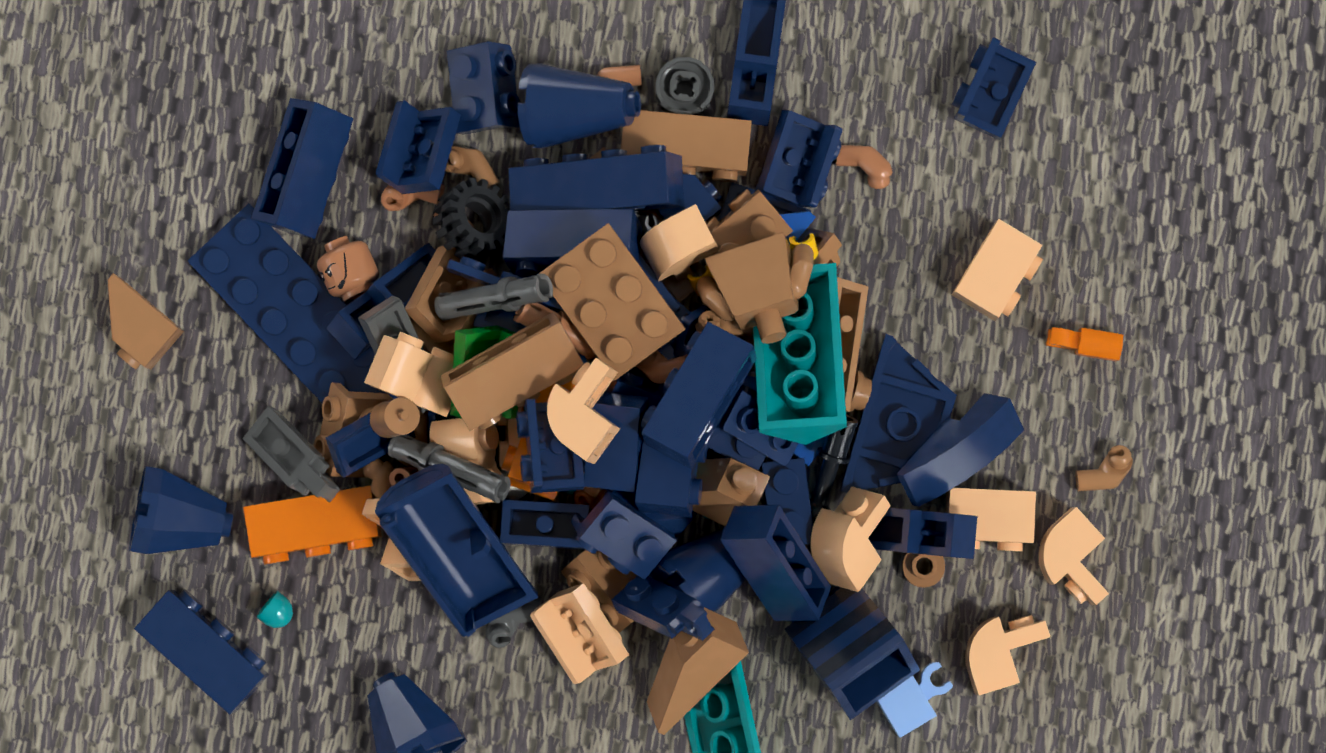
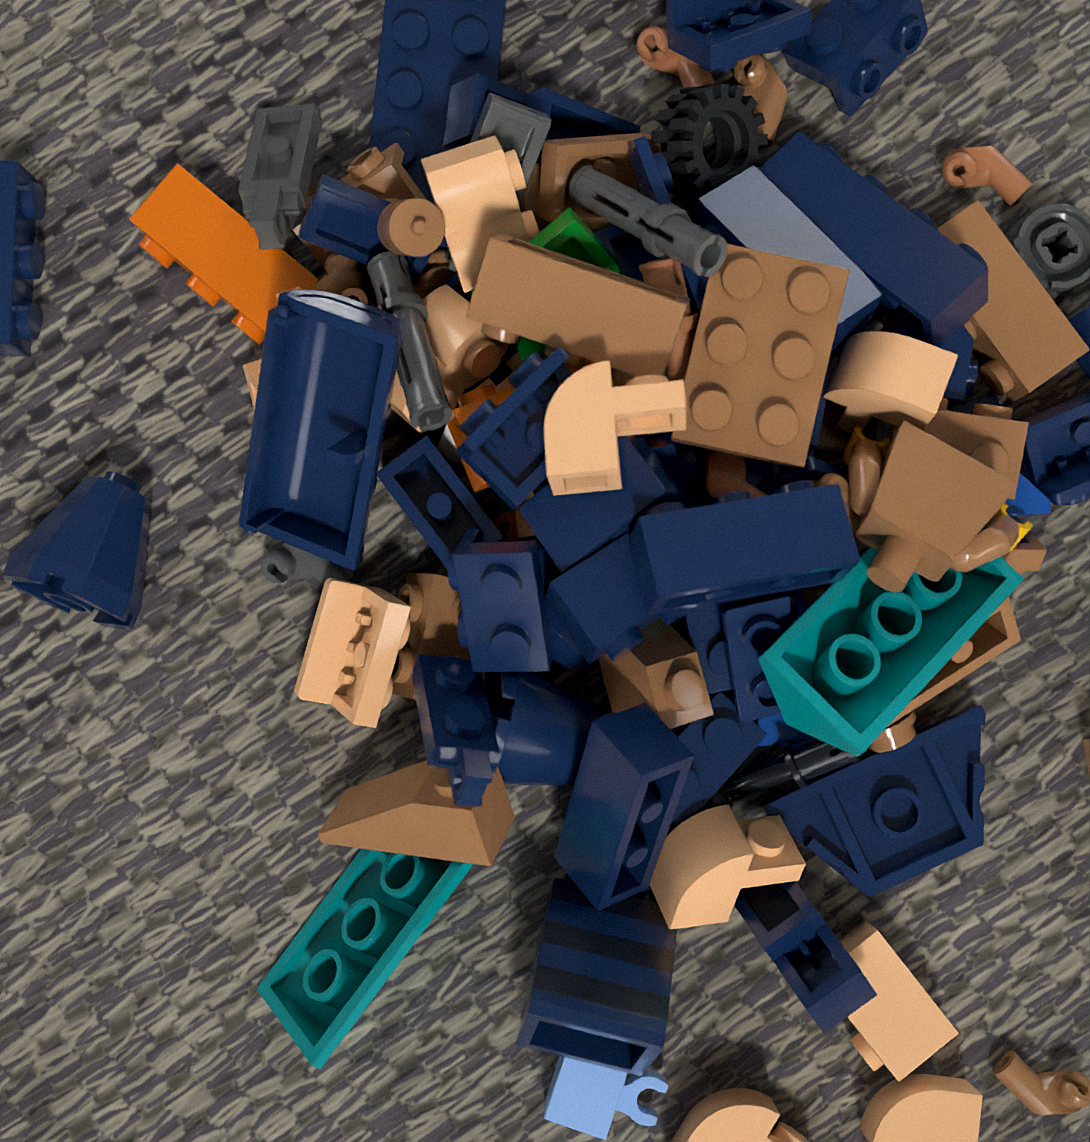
camera: 55 degrees right, 0 degrees up
dark blue cone [128,466,233,554] -> none
teal hinge [256,590,293,628] -> none
nougat head [317,236,379,302] -> none
dark blue cone [518,63,641,149] -> none
dark blue slope [897,393,1024,507] -> none
medium nougat plate [902,553,945,588] -> none

